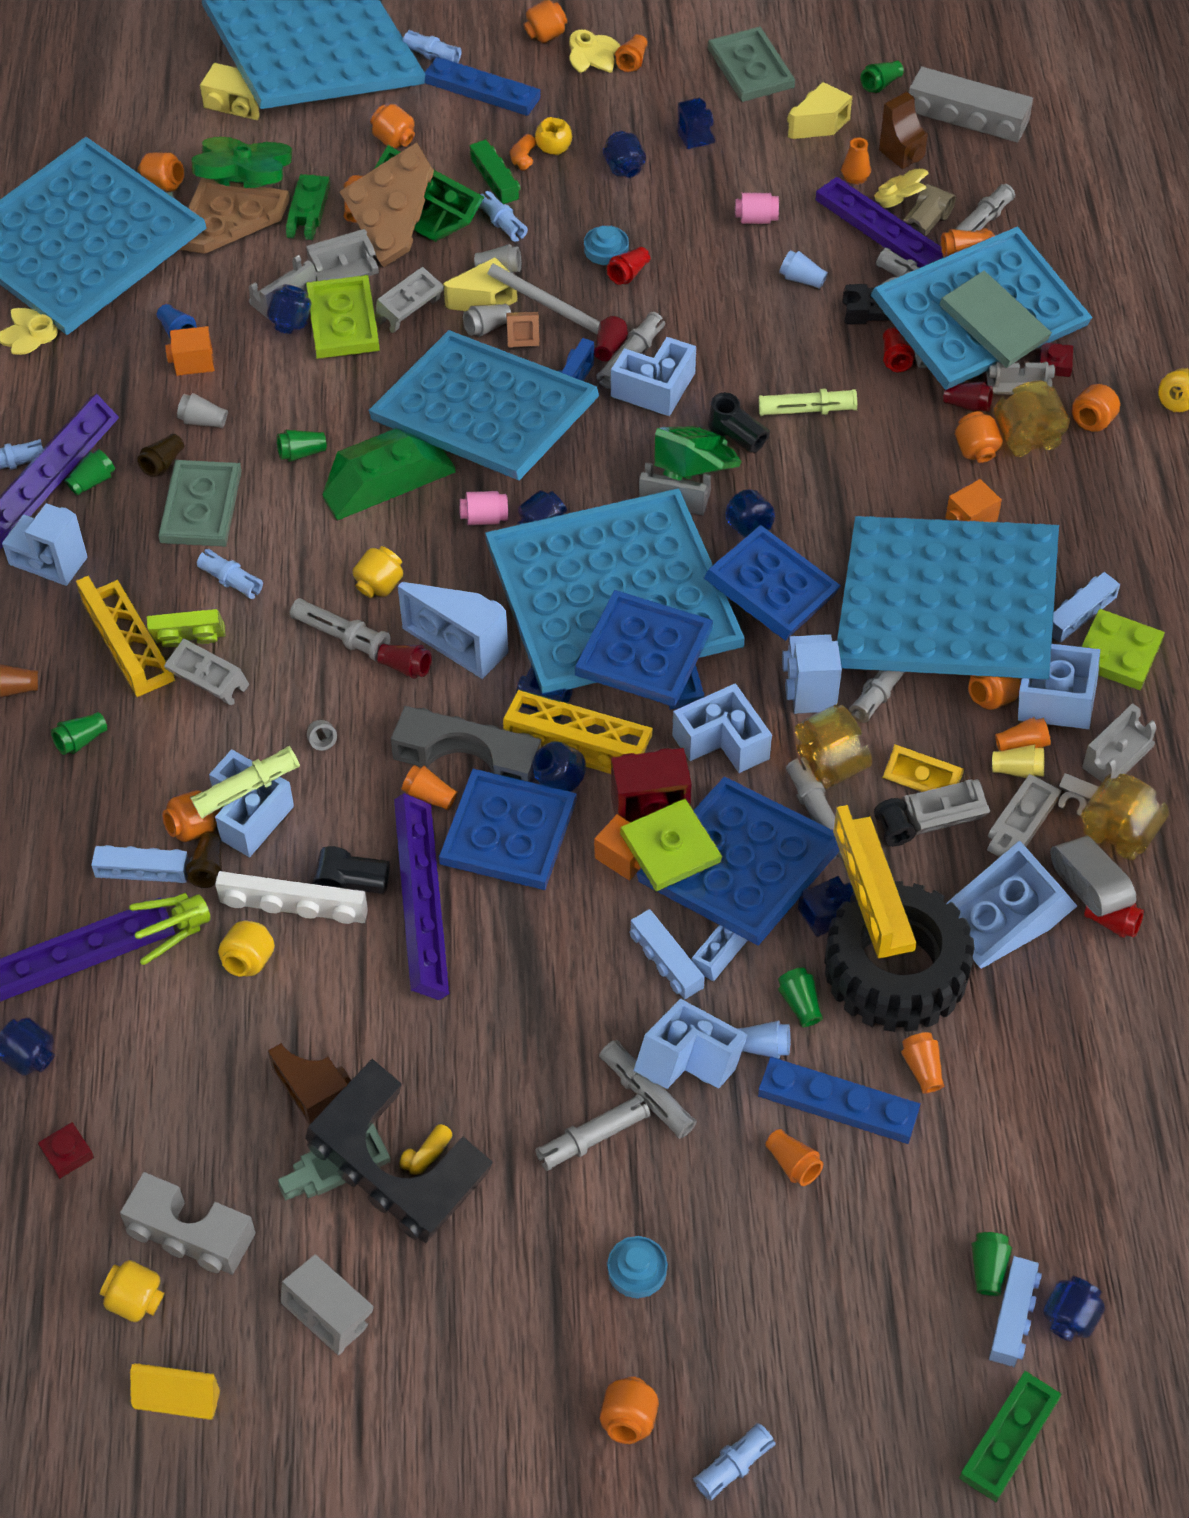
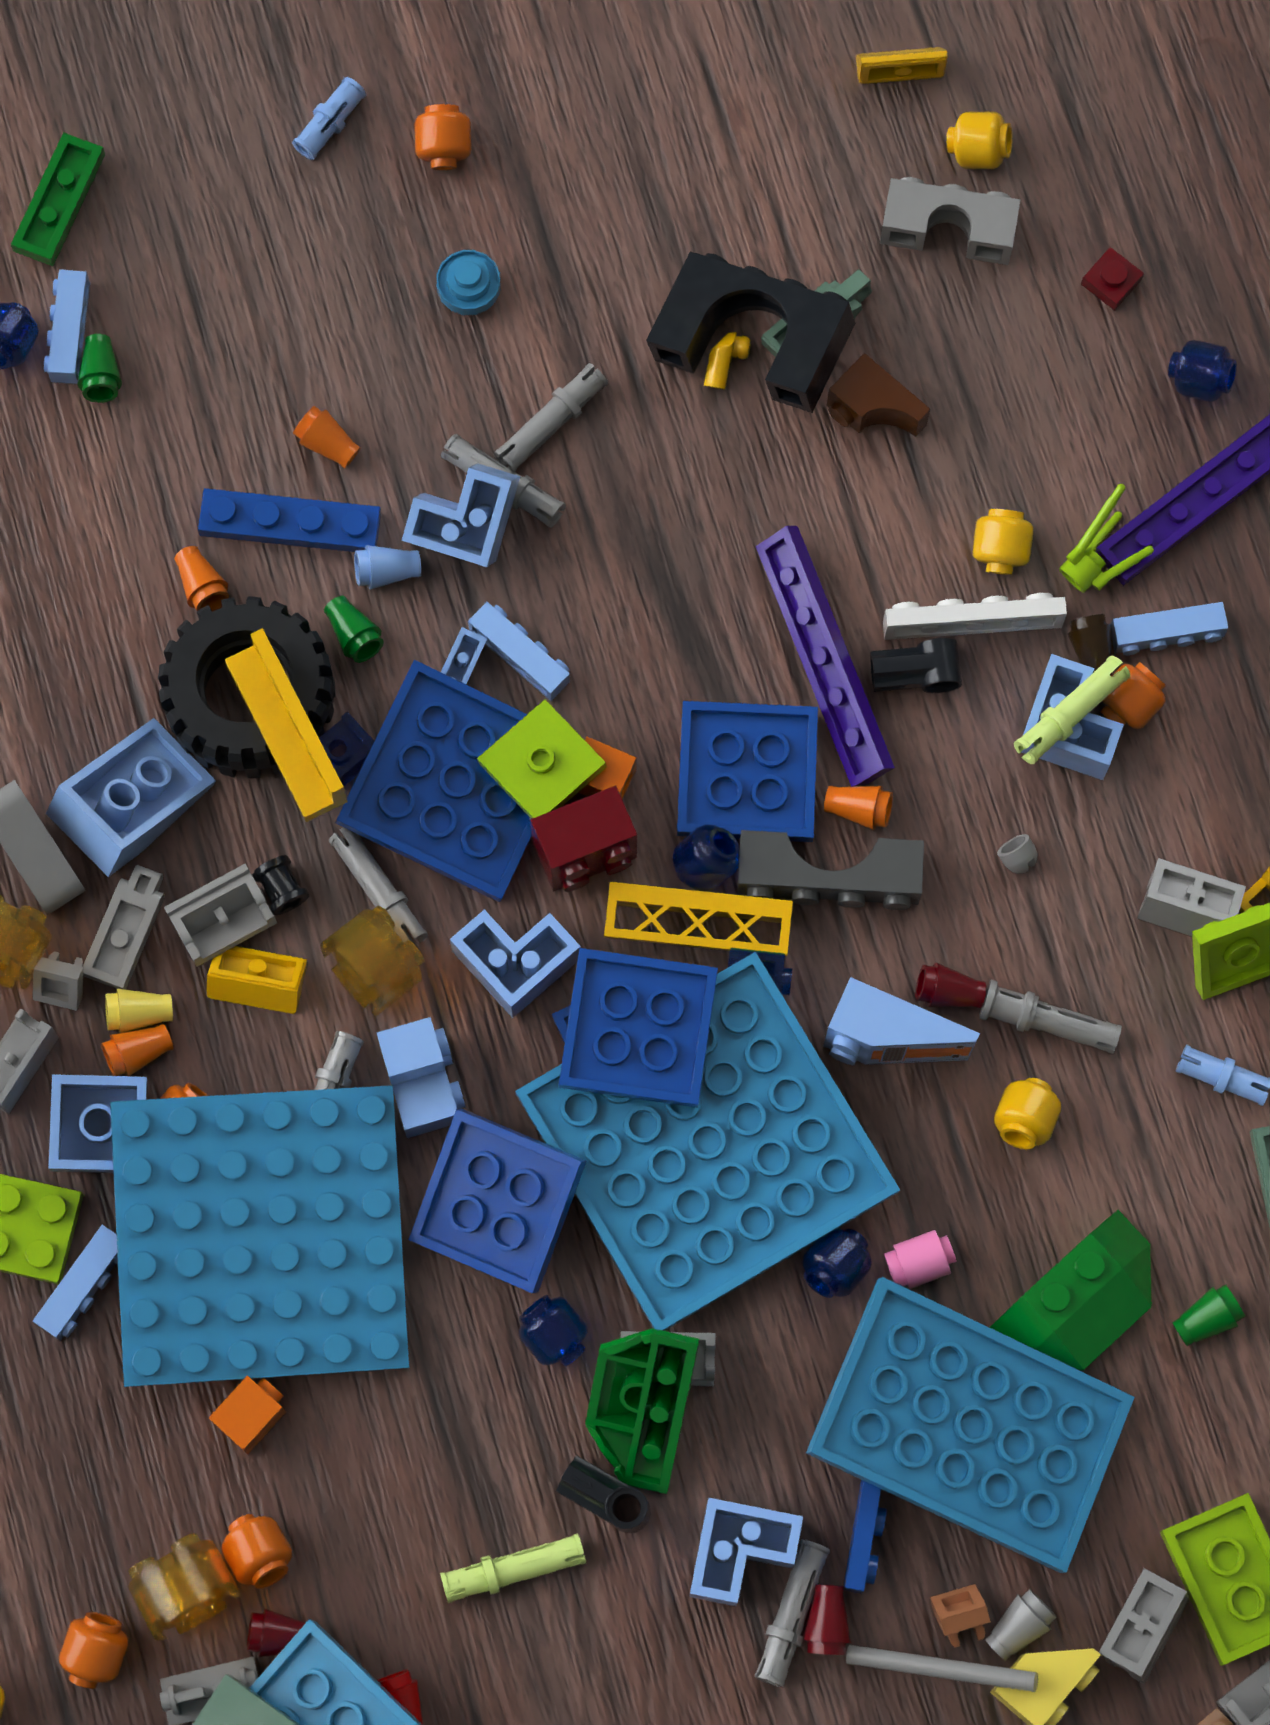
camera: 165 degrees right, 20 degrees up
light grey hinge [281,1254,373,1356] -> none

